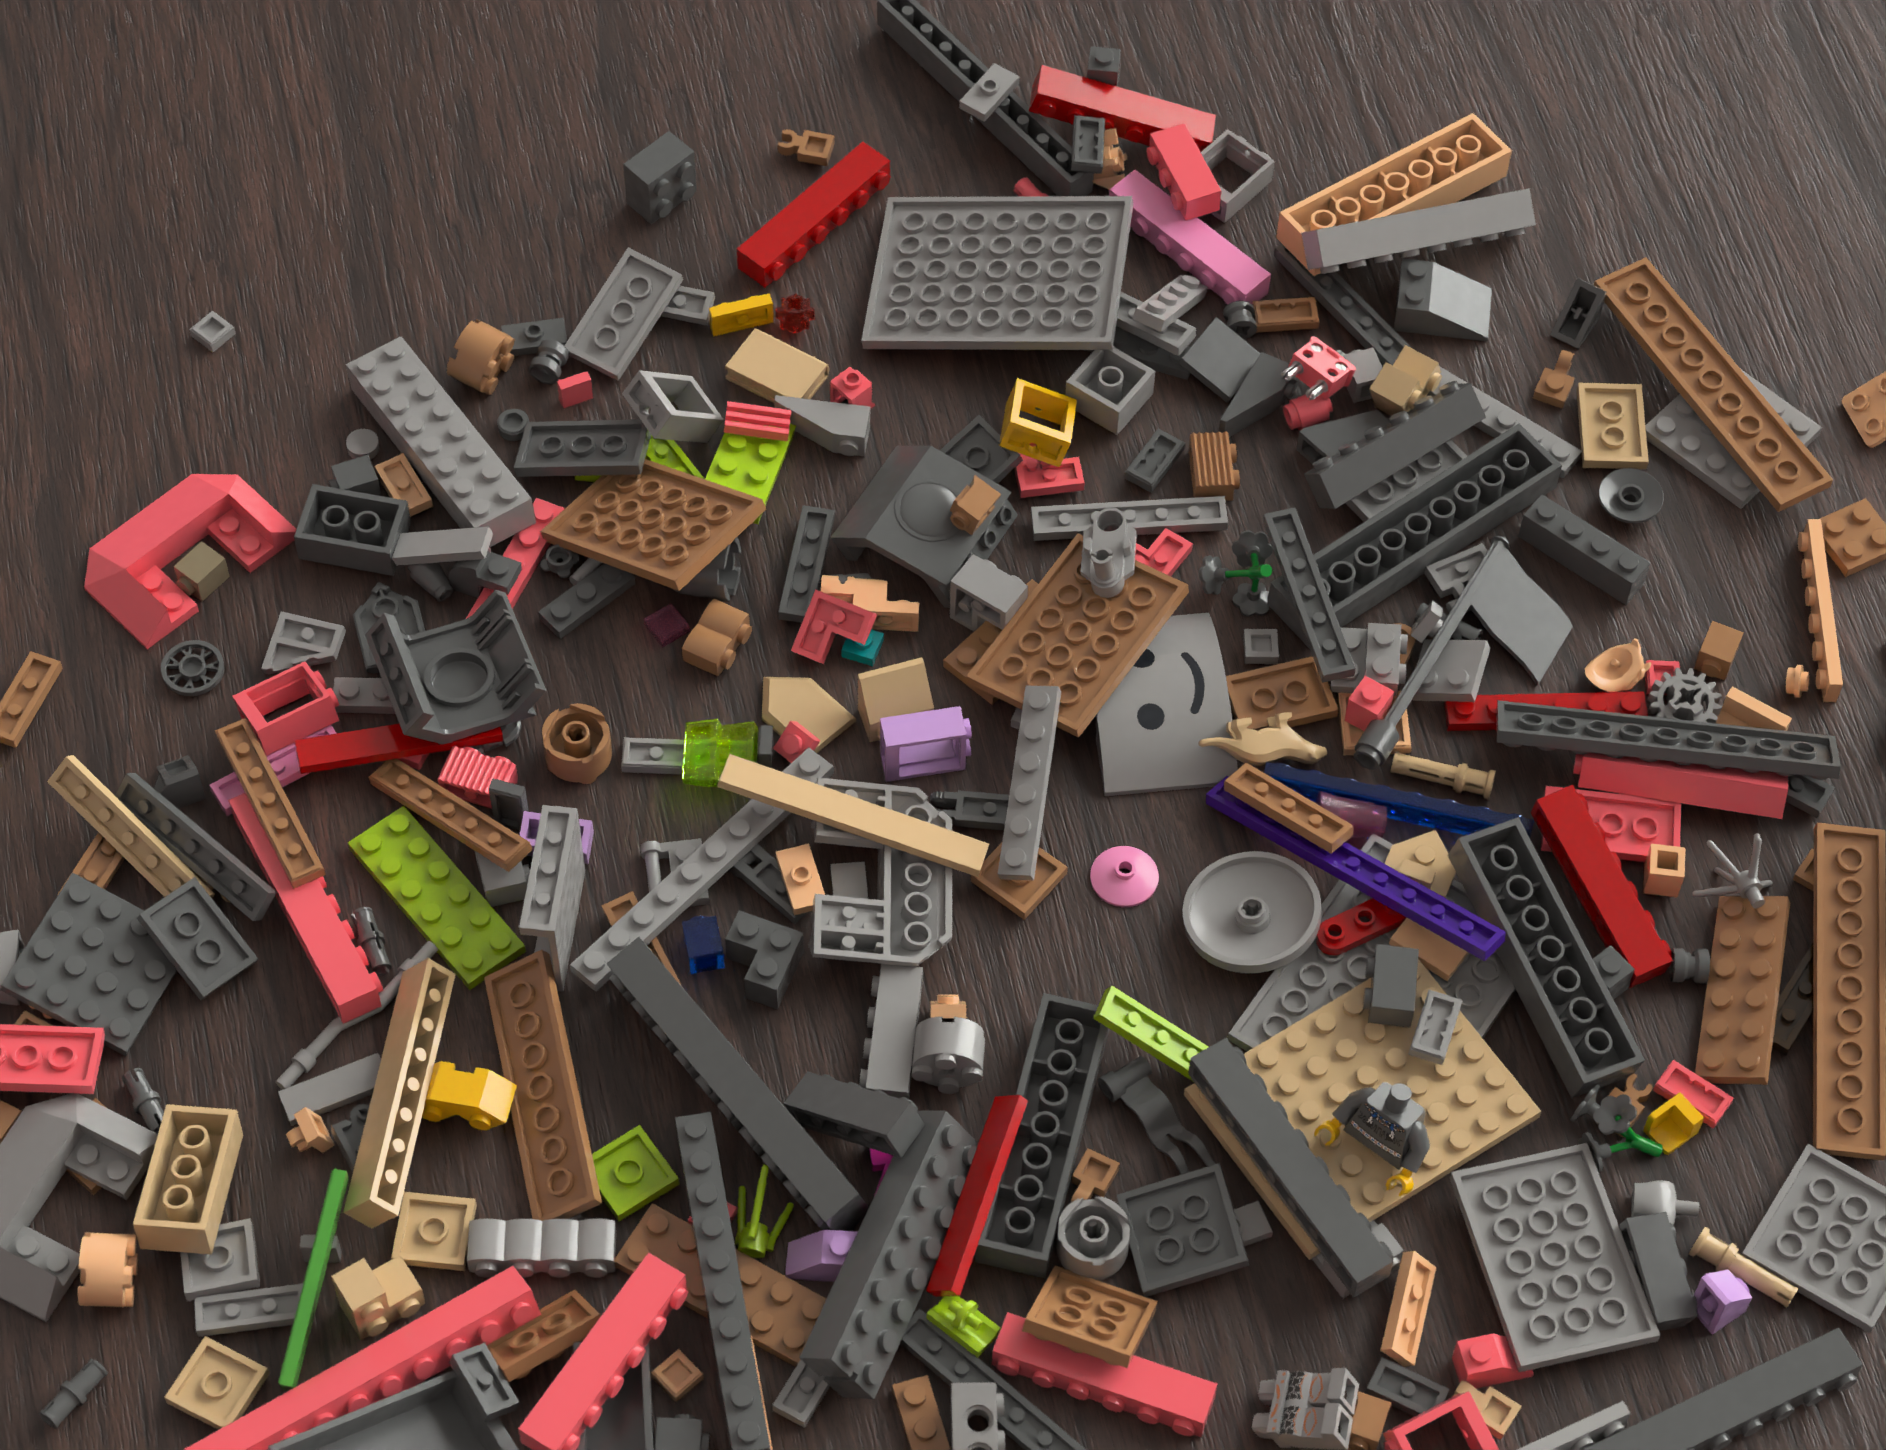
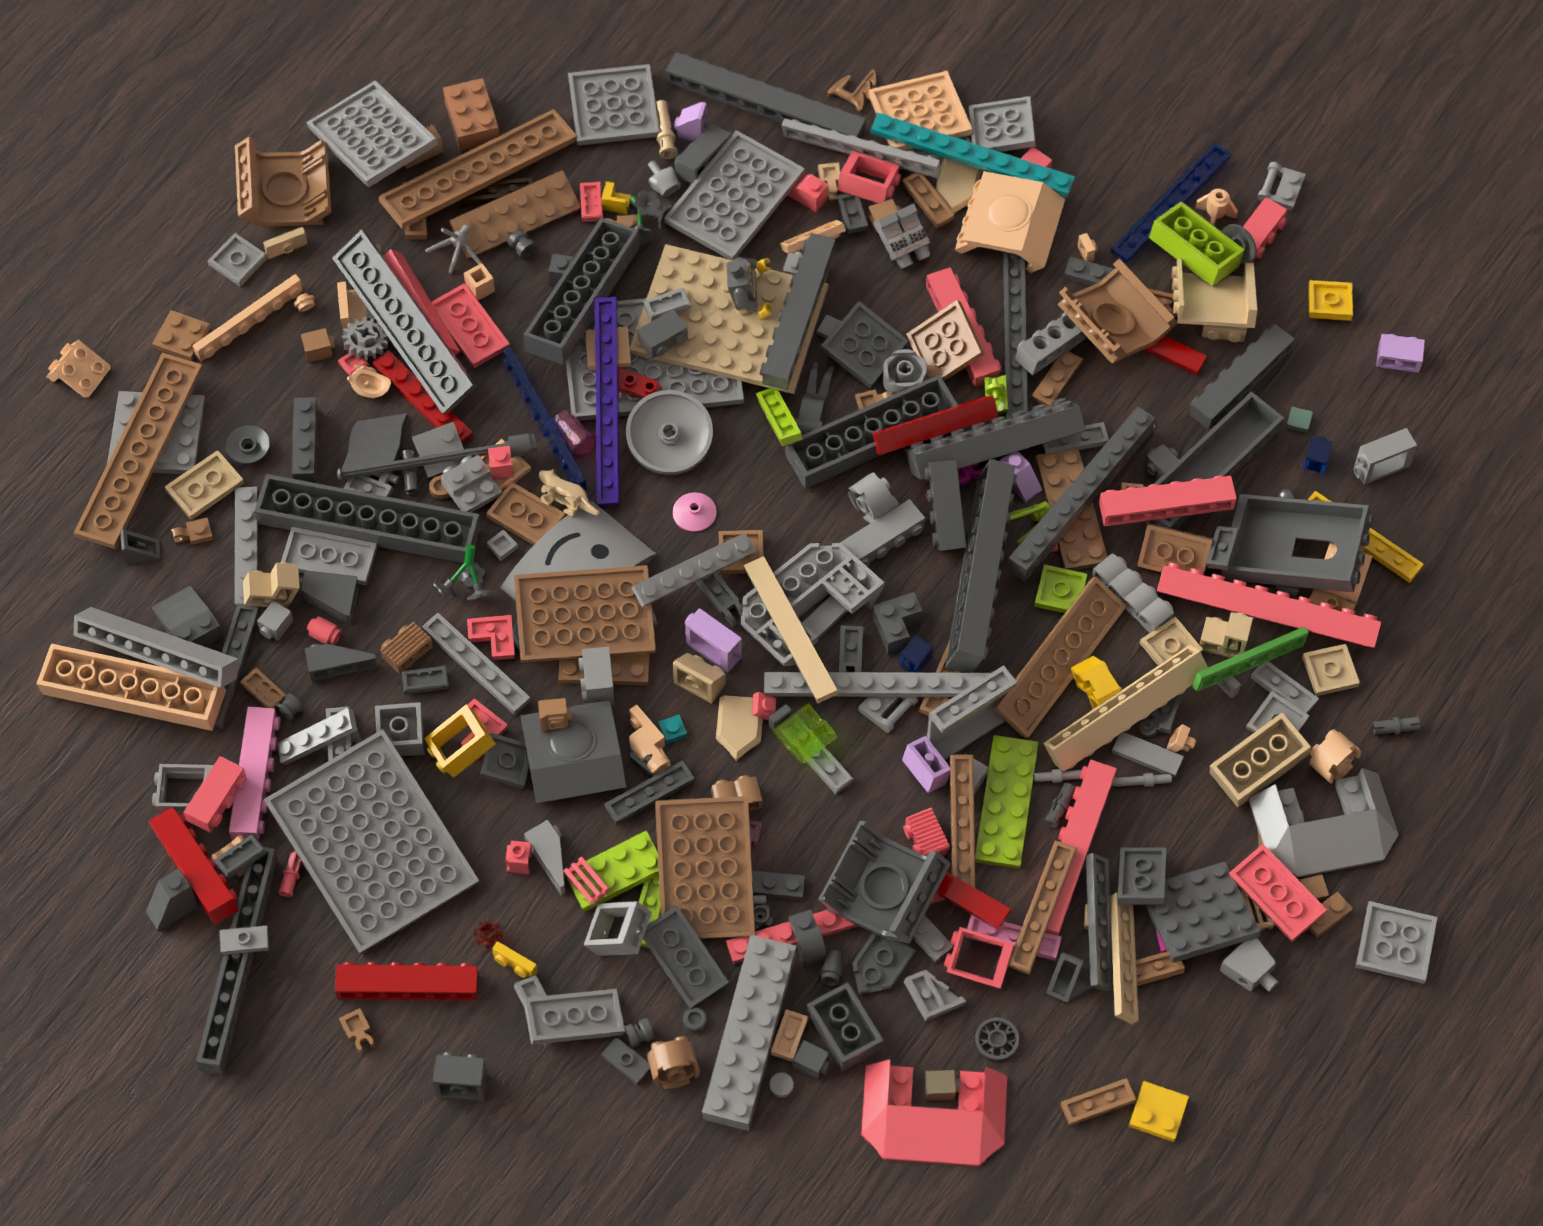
camera: 130 degrees left, 5 degrees up
dark grey pin [122,1068,164,1134] -> none
light grey tile [392,526,493,566] -> none
dark grey tile [489,778,529,830] -> none
medium nougat brick [542,704,612,784] -> none
coral tile [557,371,593,409] -> none
tan piece [725,328,829,403] -> none
light nougat plate [776,844,825,915] -> none
coral plate [791,589,877,664] -> none
light nougat plate [930,994,966,1018] -> none
light grey piece [1081,508,1137,598] -> none
dark grey tile [1178,317,1261,403] -> none
medium nougat plate [1224,763,1353,854] -> none
dark grey plate [1263,507,1356,683] -> none
coral piece [1281,336,1356,400] -> none
dark grey brick [1304,381,1486,509] -> none
tan plate [1384,830,1456,898] -> none
tan pin [1391,752,1496,800] -> none
light grey plate [1411,601,1444,643] -> none
red brick [1531,784,1673,989] -> none

